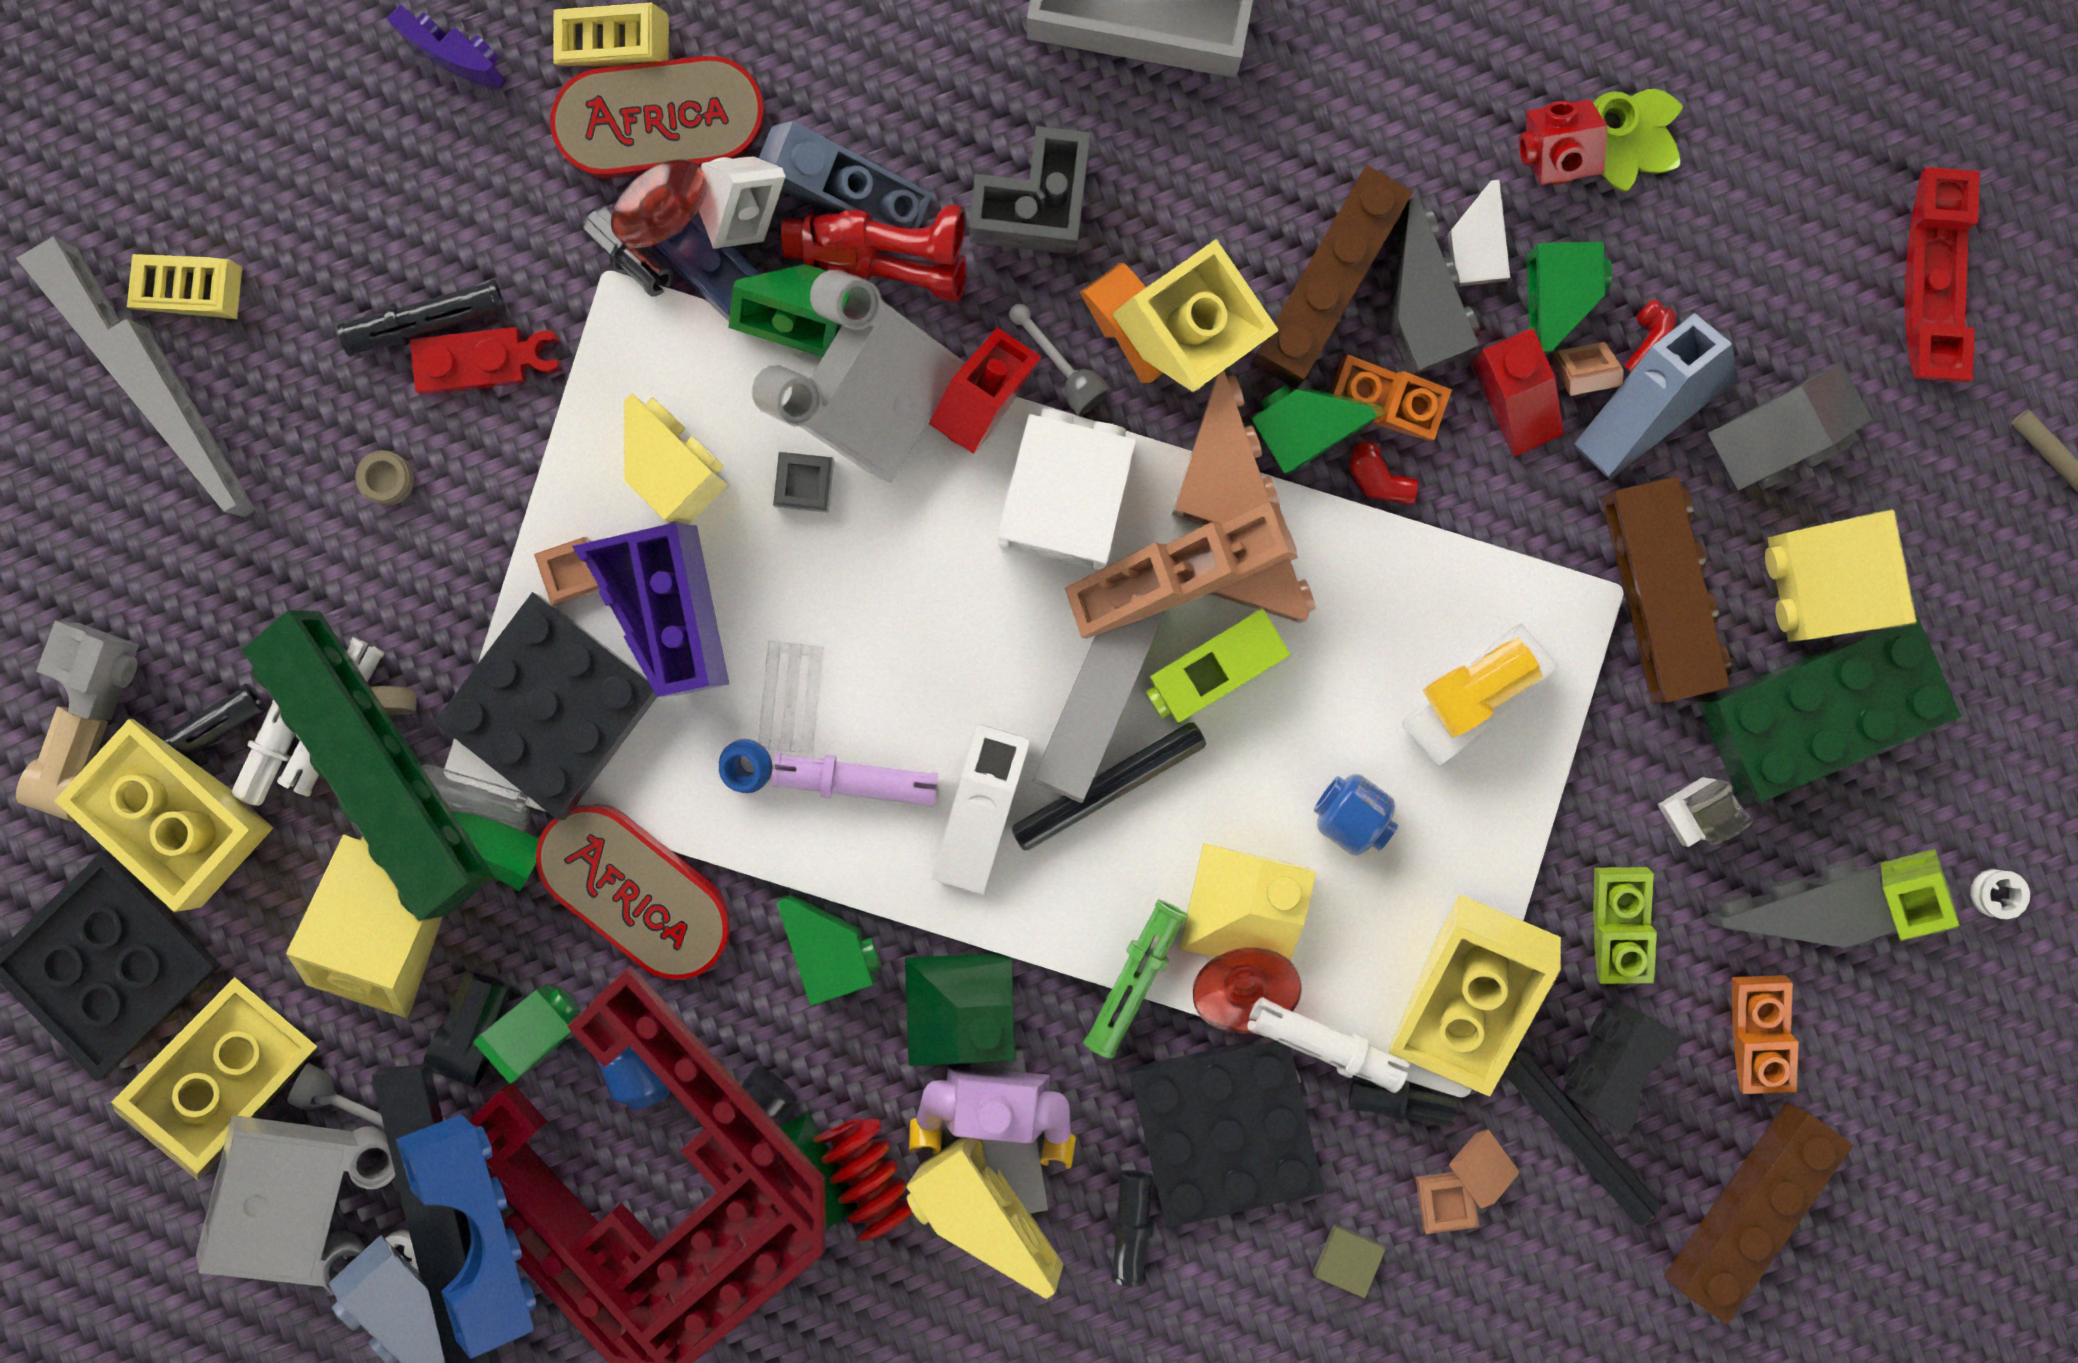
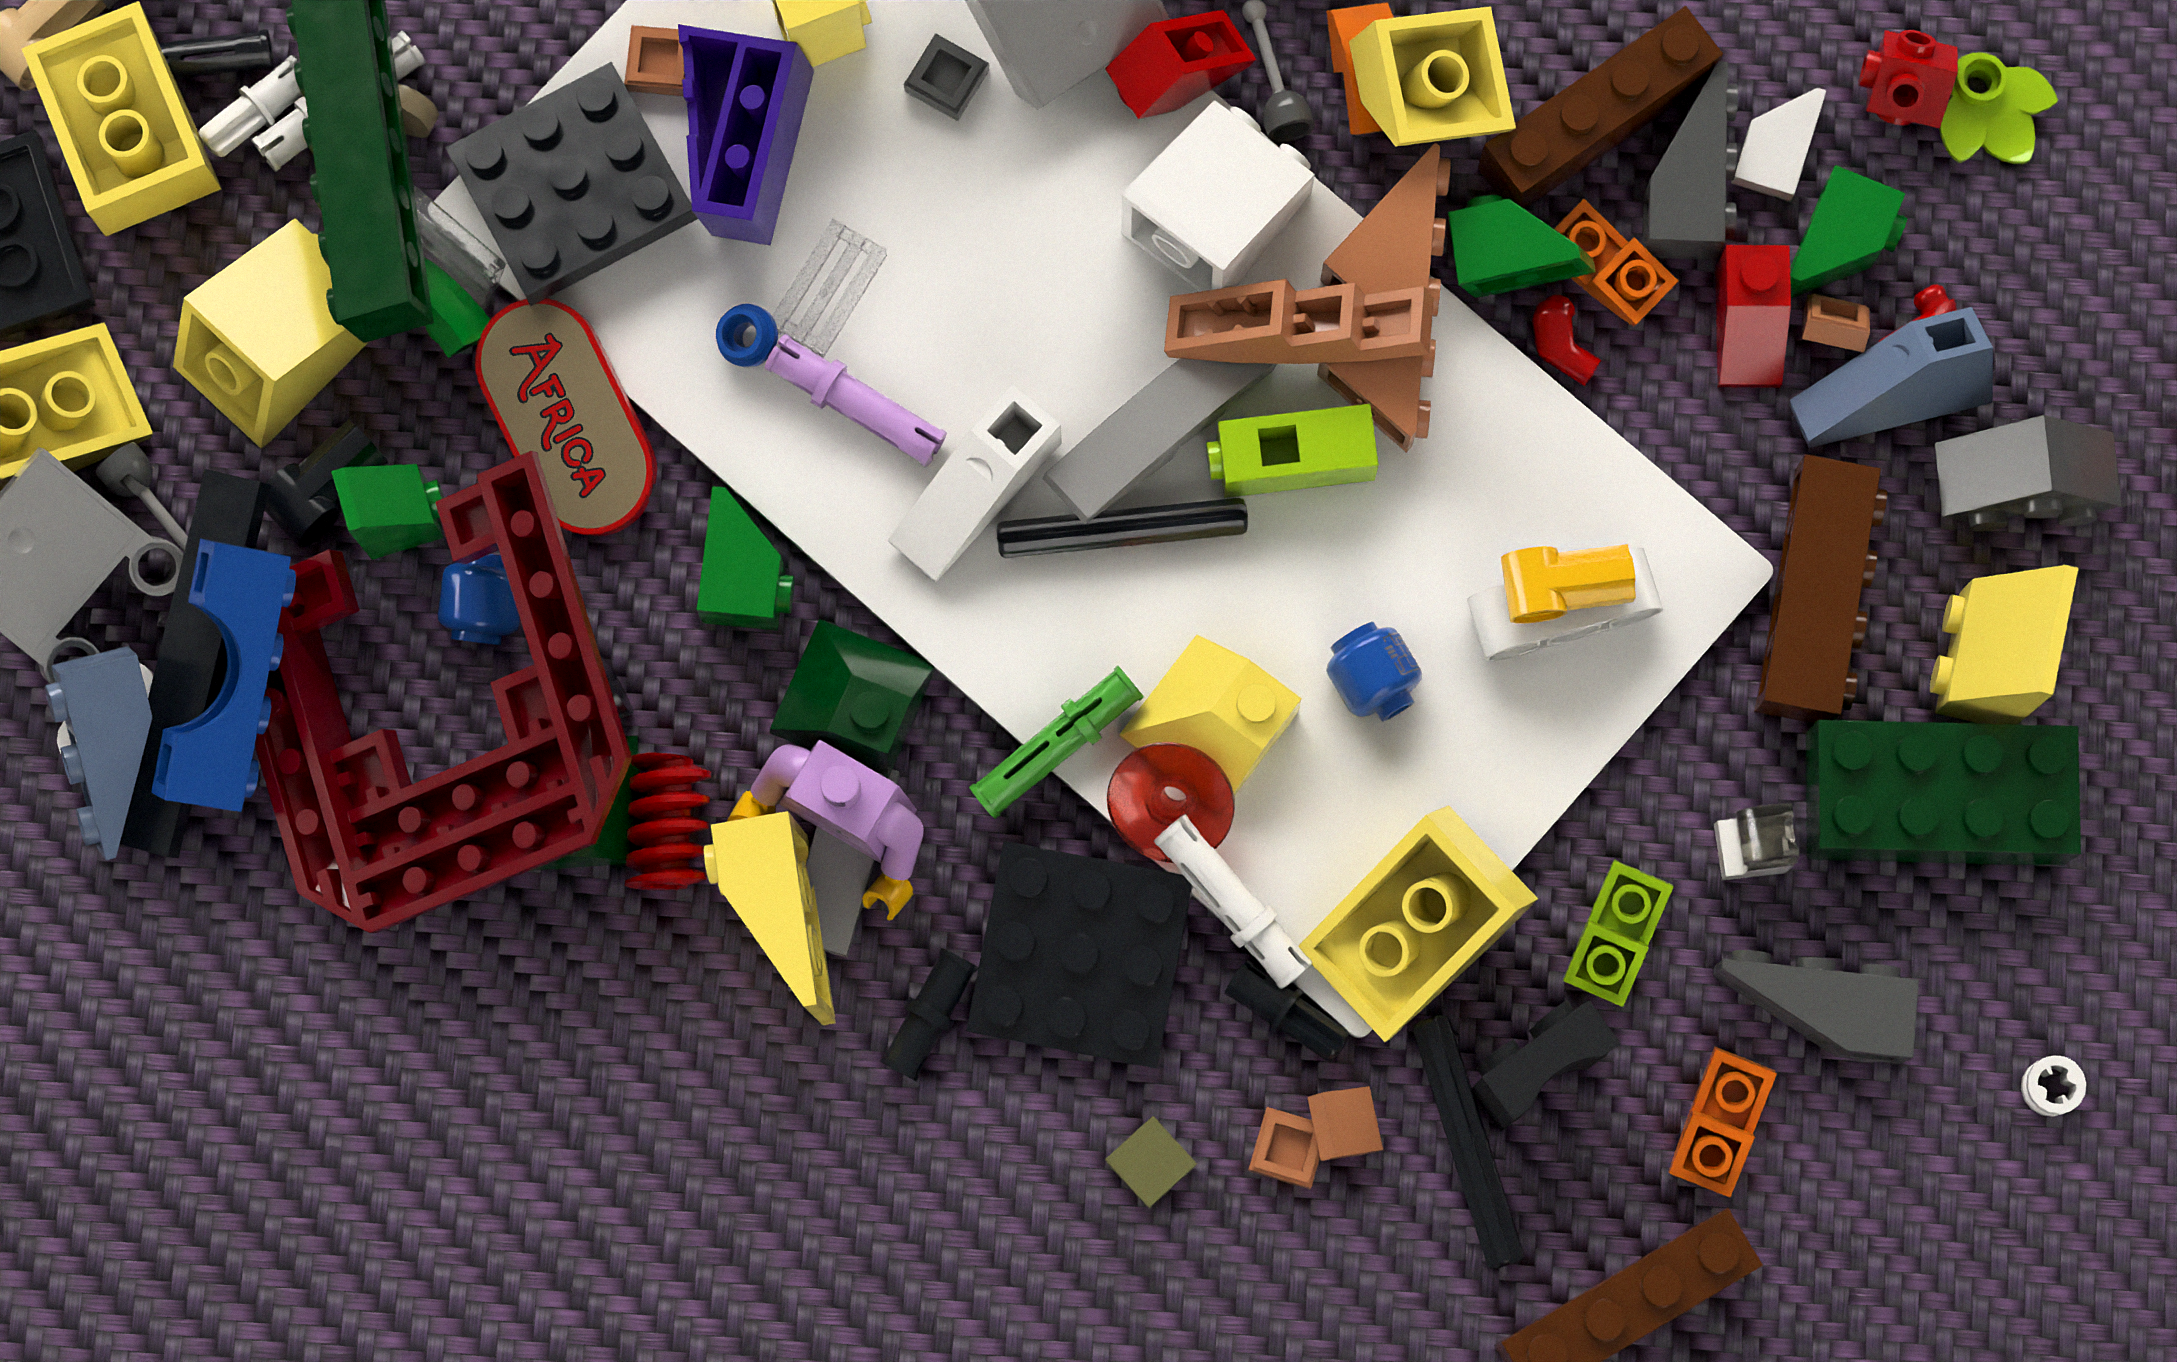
camera: 30 degrees right, 10 degrees down
lime brick [1881,849,1959,941] -> none

